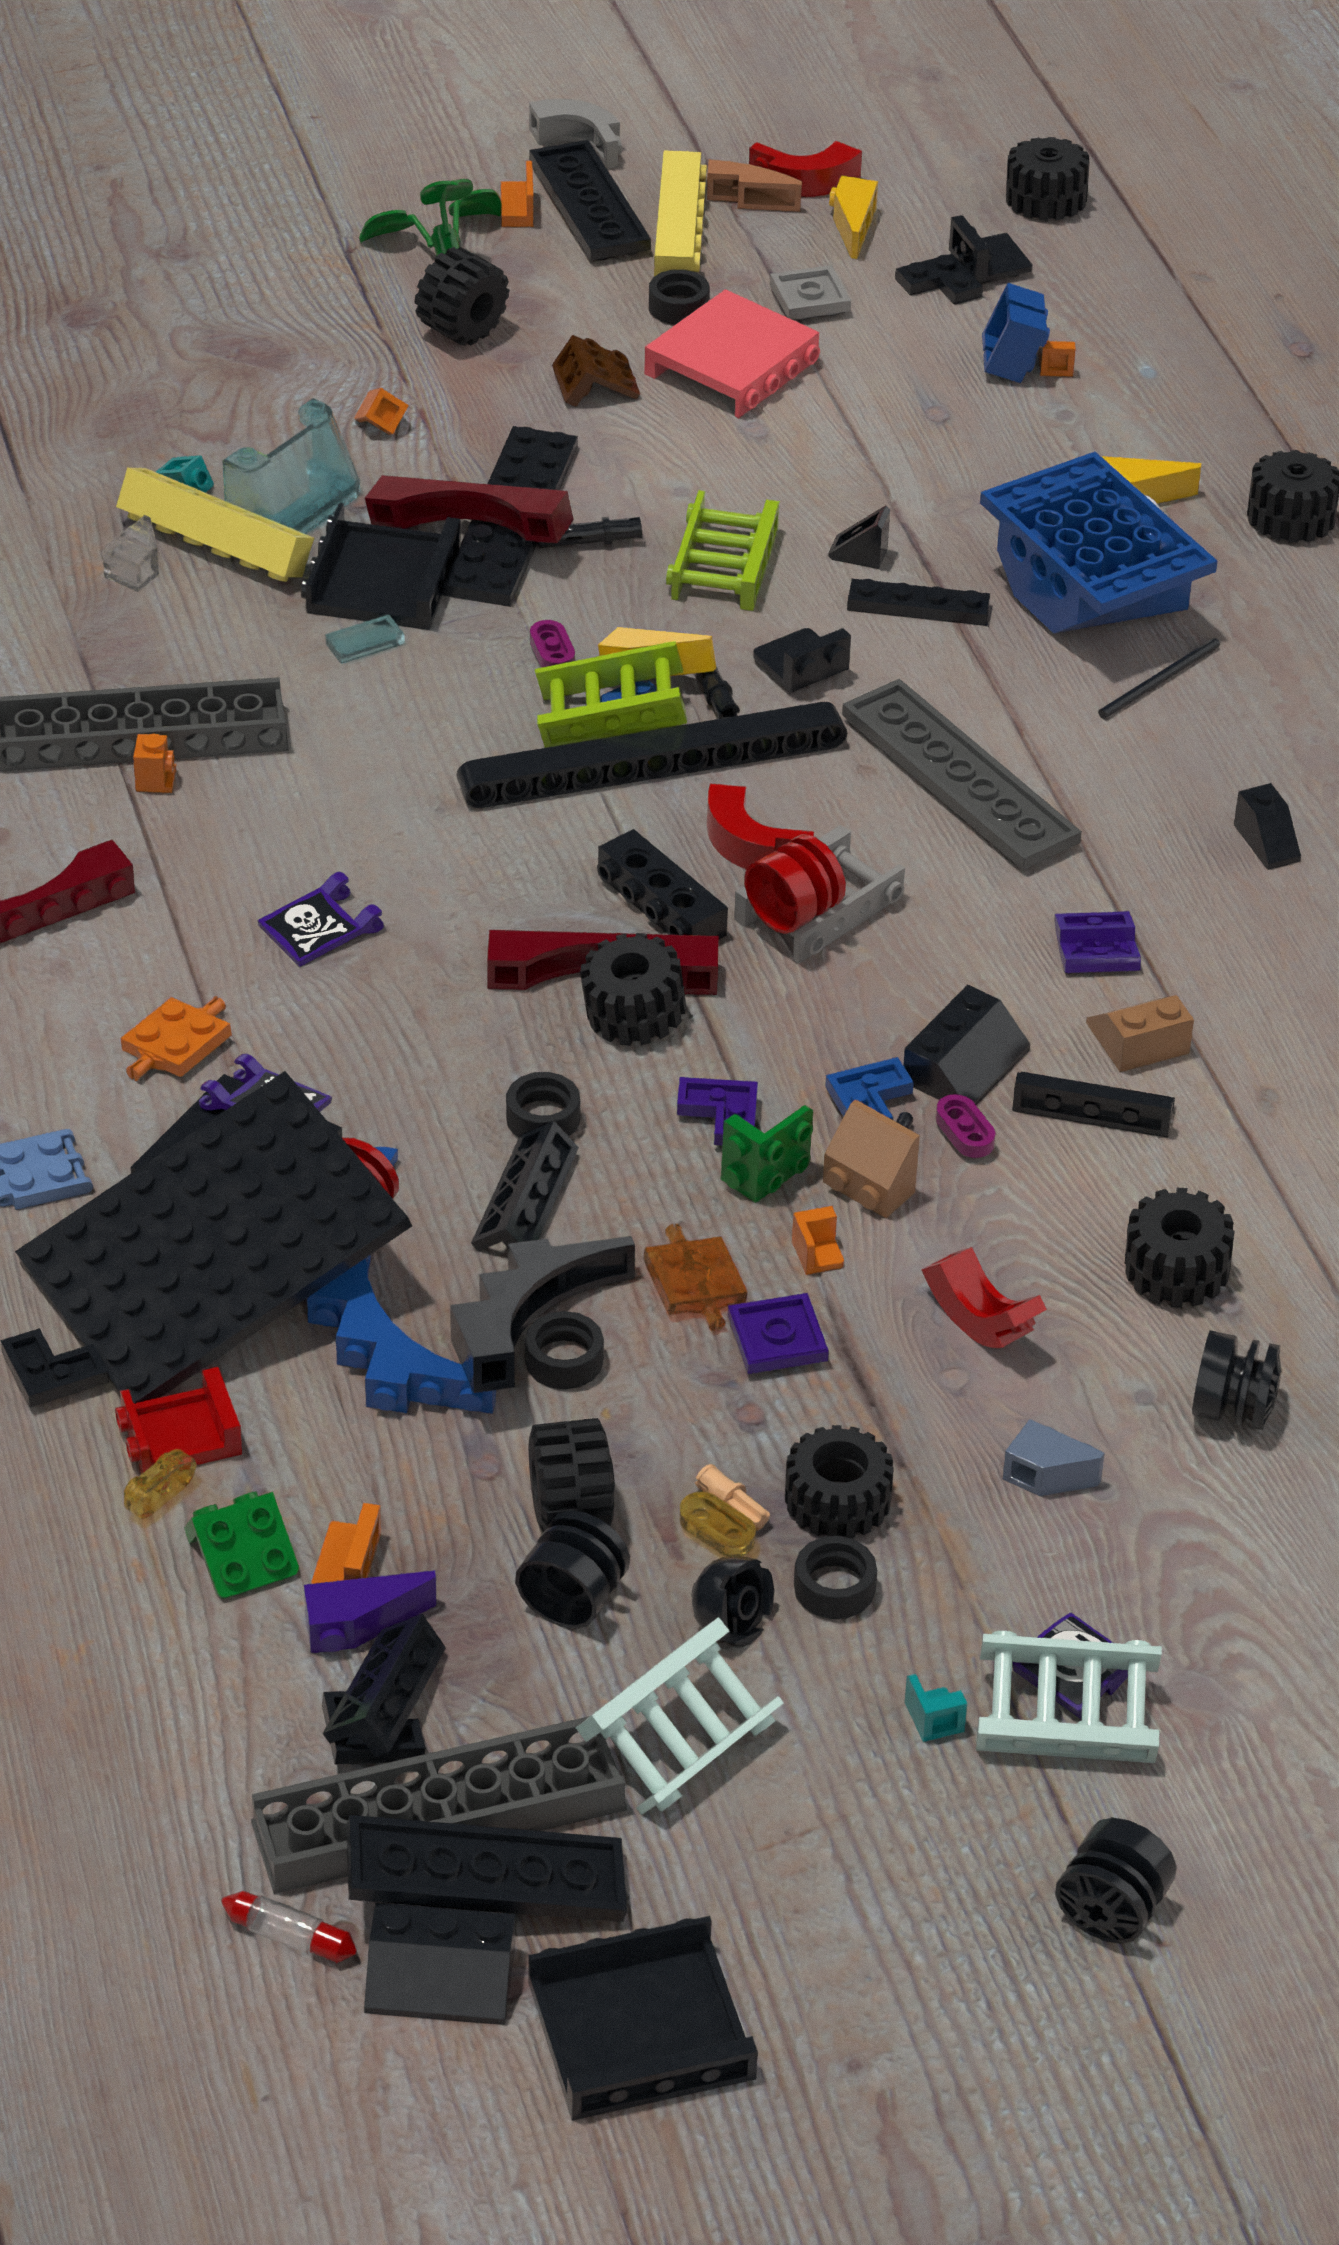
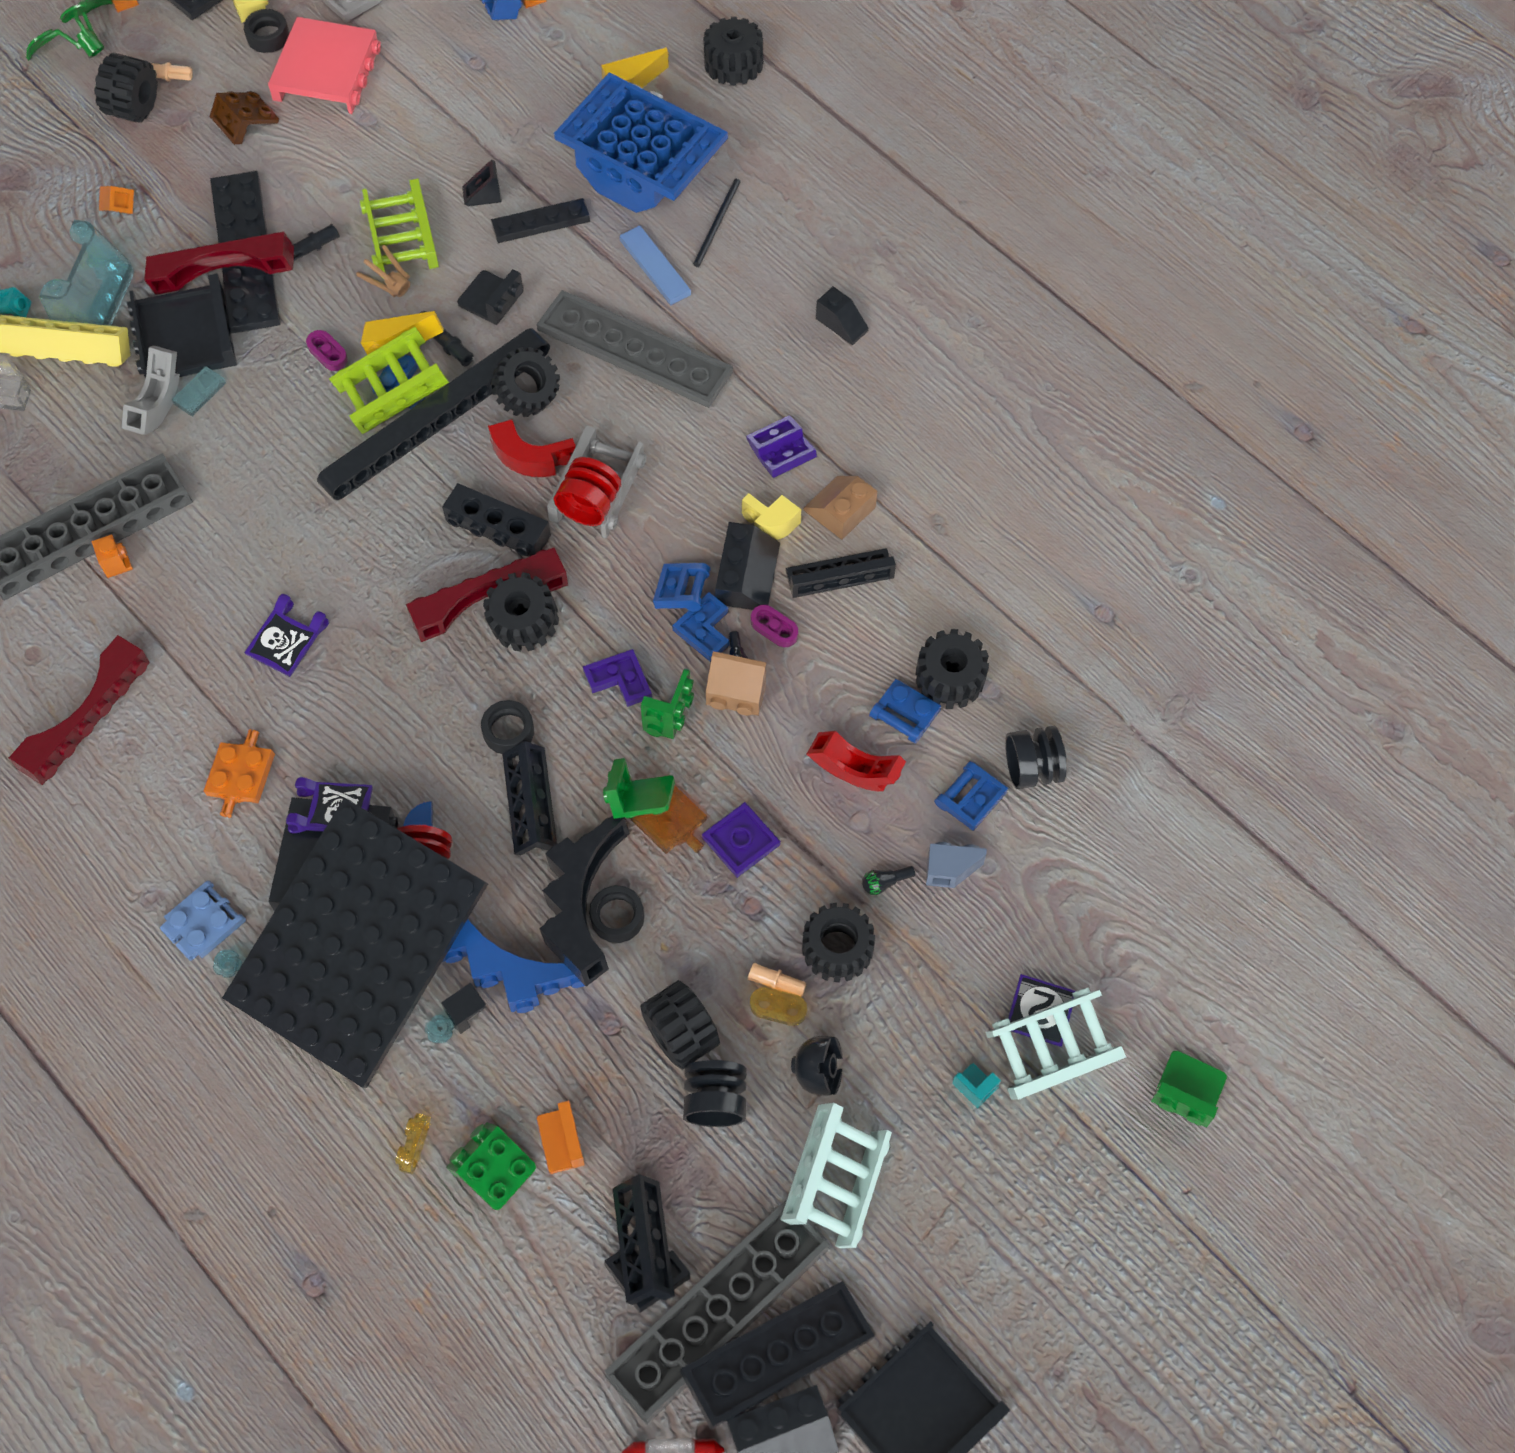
camera: 25 degrees left, 20 degrees up
black plate [0,1328,109,1408] -> none
red panel [115,1367,242,1478] -> none
dark purple slope [304,1570,436,1653] -> none
orange panel [792,1206,844,1275] -> none
black tyre [794,1536,877,1619] -> none
black wheel [1055,1817,1177,1944] -> none
none -> light grey arch [122,346,180,435]
none -> light nougat axle [151,62,193,81]
none -> clear light blue plate [213,950,242,978]
none -> medium nougat plant [356,245,411,297]
none -> clear light blue plate [425,1015,454,1043]
none -> black panel [441,982,486,1034]
none -> black tyre [491,347,560,417]
none -> green bracket [603,758,675,819]
none -> medium blue tile [620,225,691,306]
none -> blue plate [653,563,711,612]
none -> light yellow brick [742,493,801,540]
none -> black piece [862,866,915,895]
none -> blue plate [869,679,941,744]
none -> blue plate [934,761,1008,831]
none -> green bracket [1151,1051,1227,1128]

